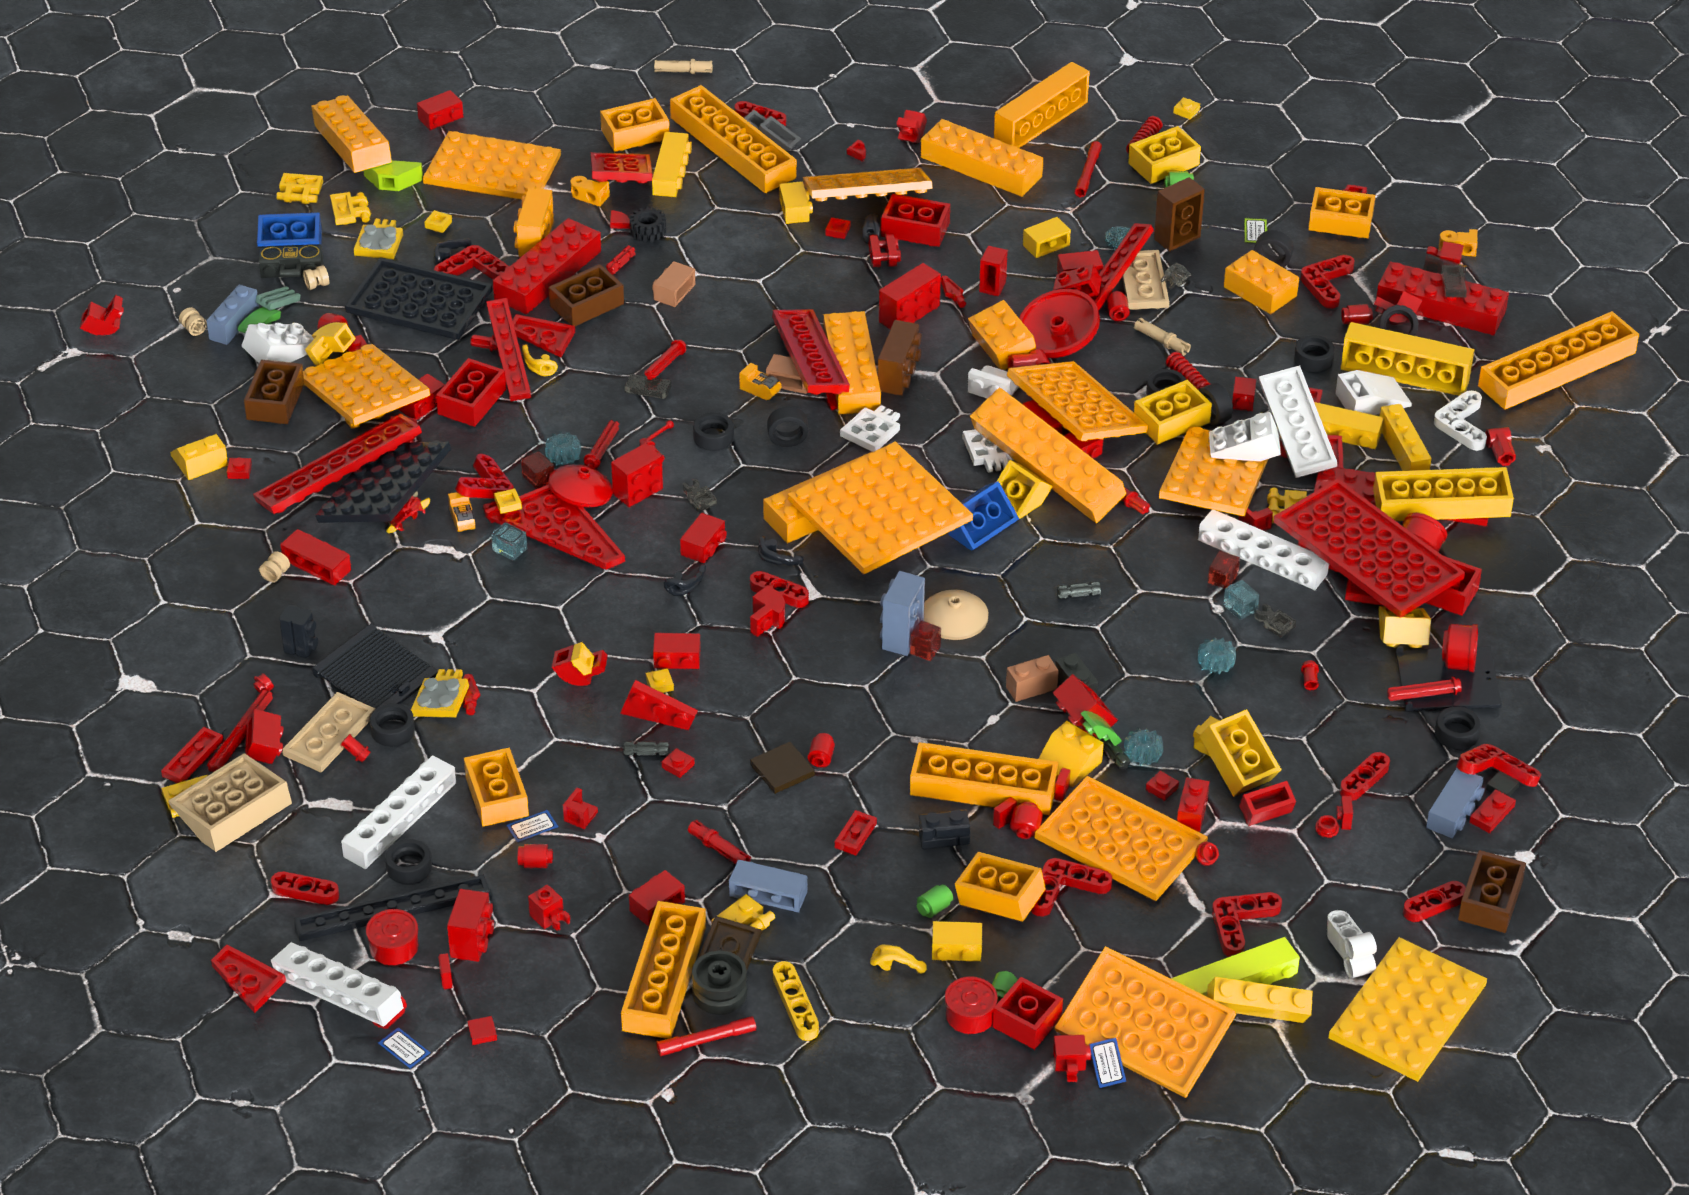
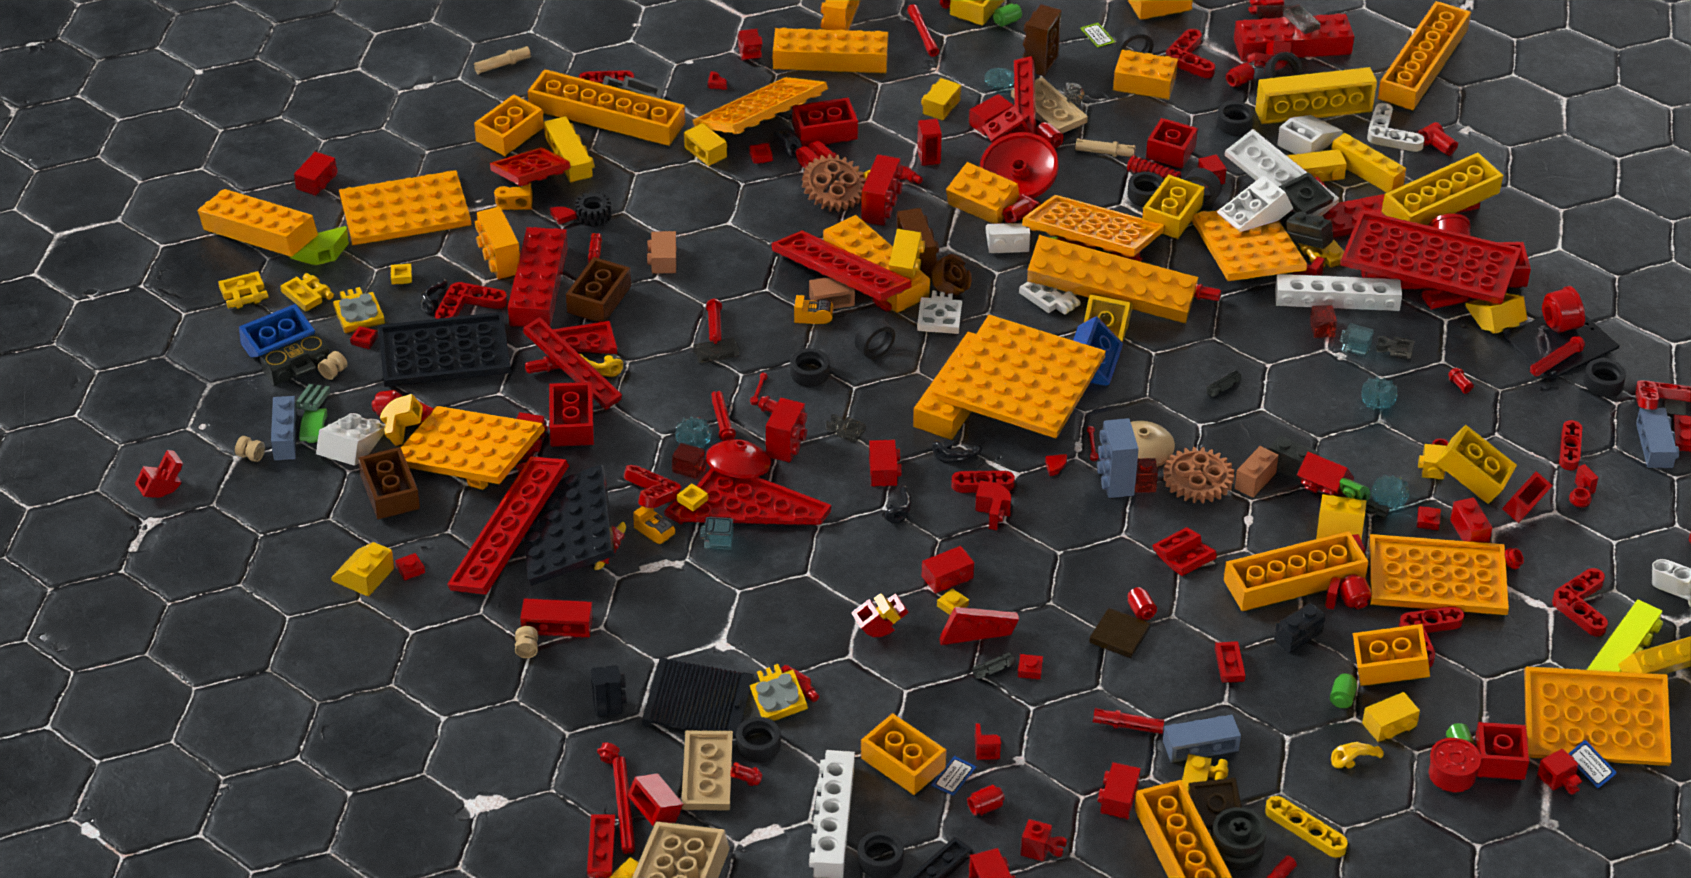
camera: 30 degrees left, 0 degrees up
none -> red tile [350,326,379,349]
none -> nougat gear [802,154,866,212]
none -> yellow brick [889,229,925,278]
none -> reddish brown cylinder [931,254,972,296]
none -> red tile [1045,454,1067,476]
none -> red brick [1146,118,1198,169]
none -> red slope [1152,527,1217,576]
none -> nougat gear [1163,447,1234,503]
none -> pearl dark grey plate [1279,172,1334,215]
none -> pearl dark grey brick [1287,212,1333,249]

